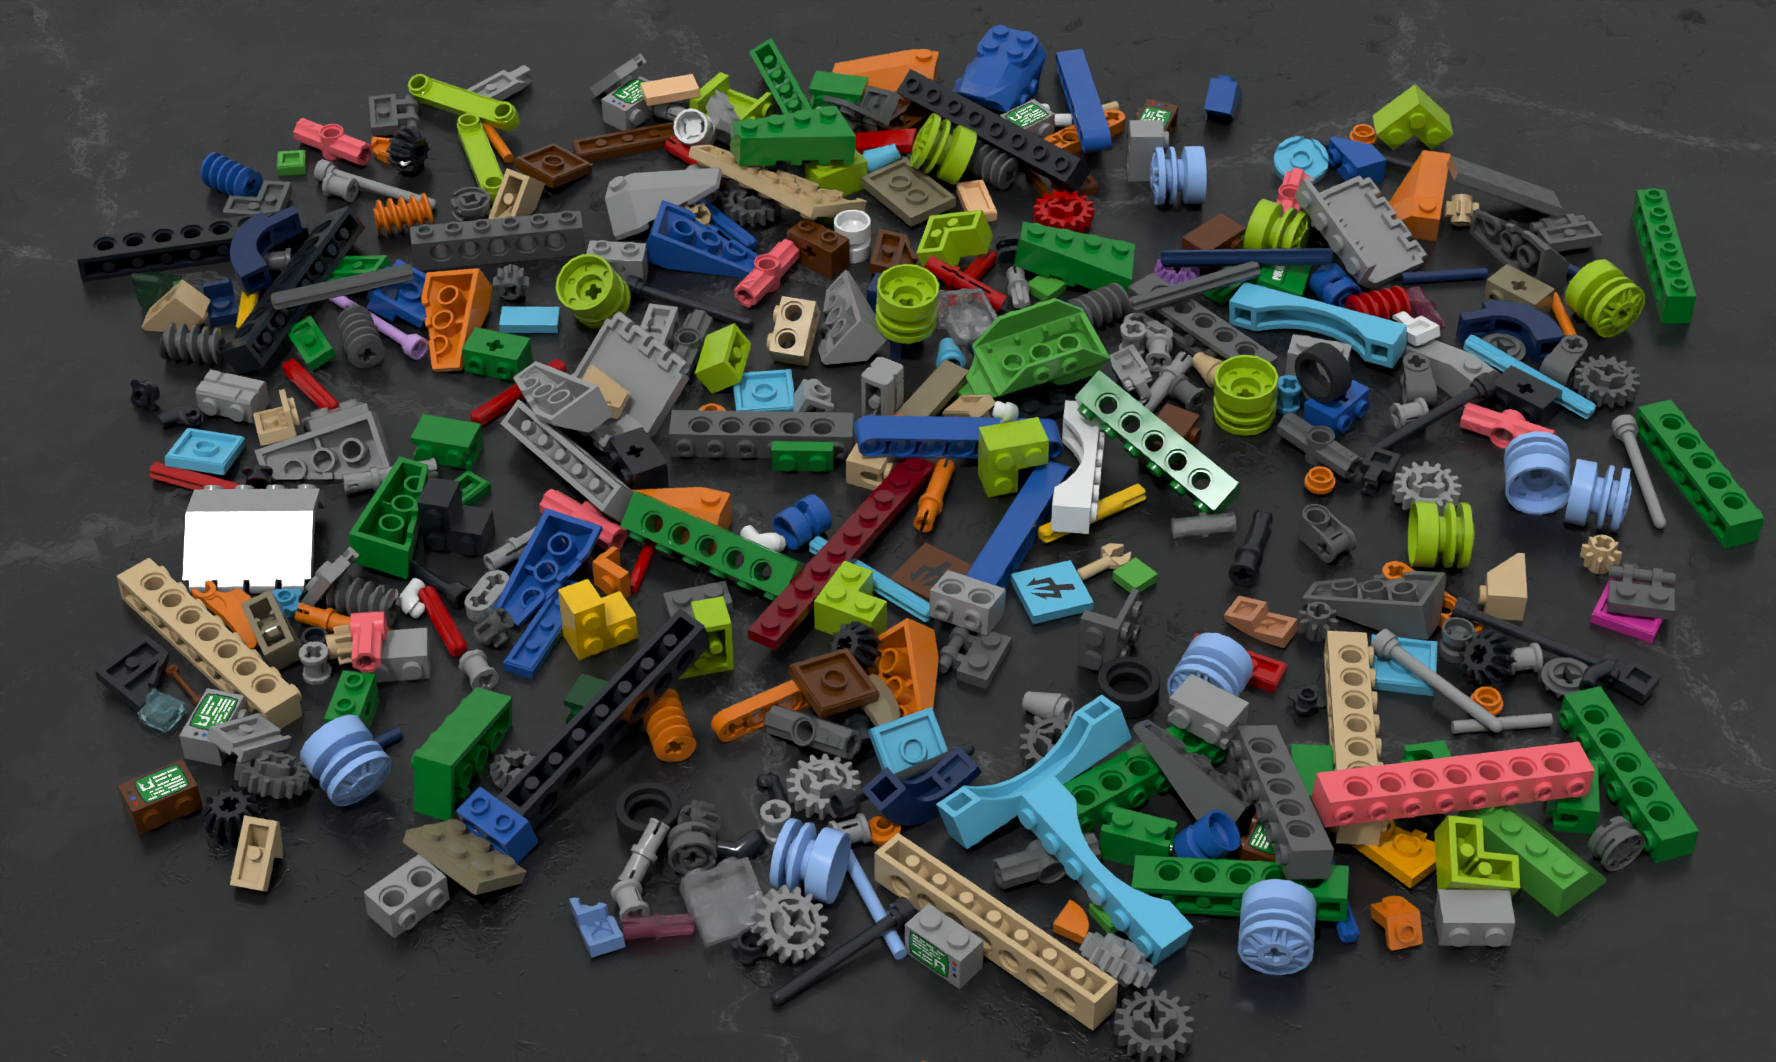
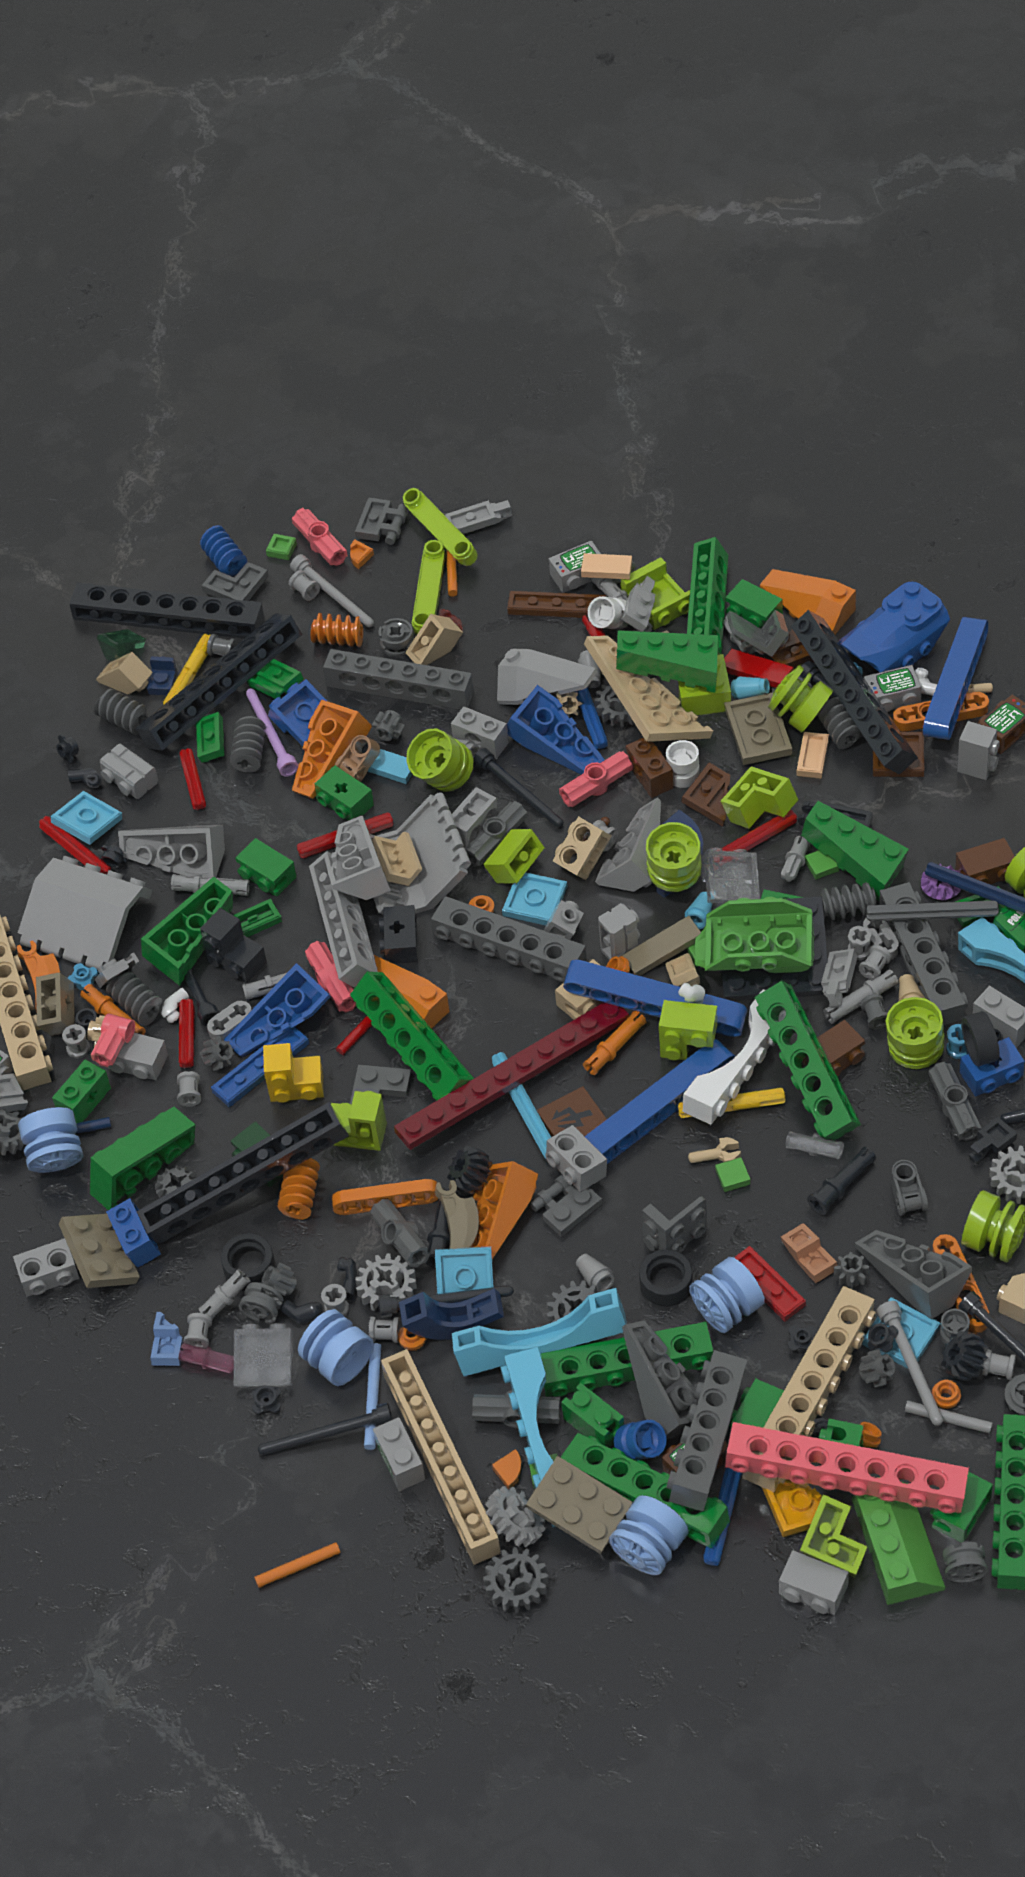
camera: 30 degrees right, 10 degrees up
dark blue arch [230,206,303,296] -> none
tan bracket [253,389,300,446] -> none
dark grey axle [271,264,414,310] -> none
light grey plate [301,399,369,432] -> none
black gear [386,126,431,173] -> none
reddish brown tile [514,143,592,189] -> none
light grey plate [590,53,647,97] -> none
orange bracket [592,546,631,599] -> none
white arm [740,525,786,552] -> none
light grey gear [751,885,829,964] -> none
green plate [771,441,834,472] -> none
blue wheel [772,494,832,550] -> none
reddish brown tile [788,648,880,719] -> none
lime brick [814,561,887,636] -> none
red pin [924,255,1007,312] -> none
medium azure tile [1011,560,1094,624] -> none
red gear [1033,189,1094,233] -> none
light blue wheel [1150,146,1207,205] -> none
light grey brick [1167,674,1249,750] -> none
orange plate [1304,466,1336,495] -> none
orange bracket [1370,896,1423,951] -> none
none -> medium nougat piece [335,735,380,782]
none -> dark tan plate [526,1456,633,1554]
none -> dark grey gear [859,1349,895,1388]
none -> black plate [868,1323,898,1353]

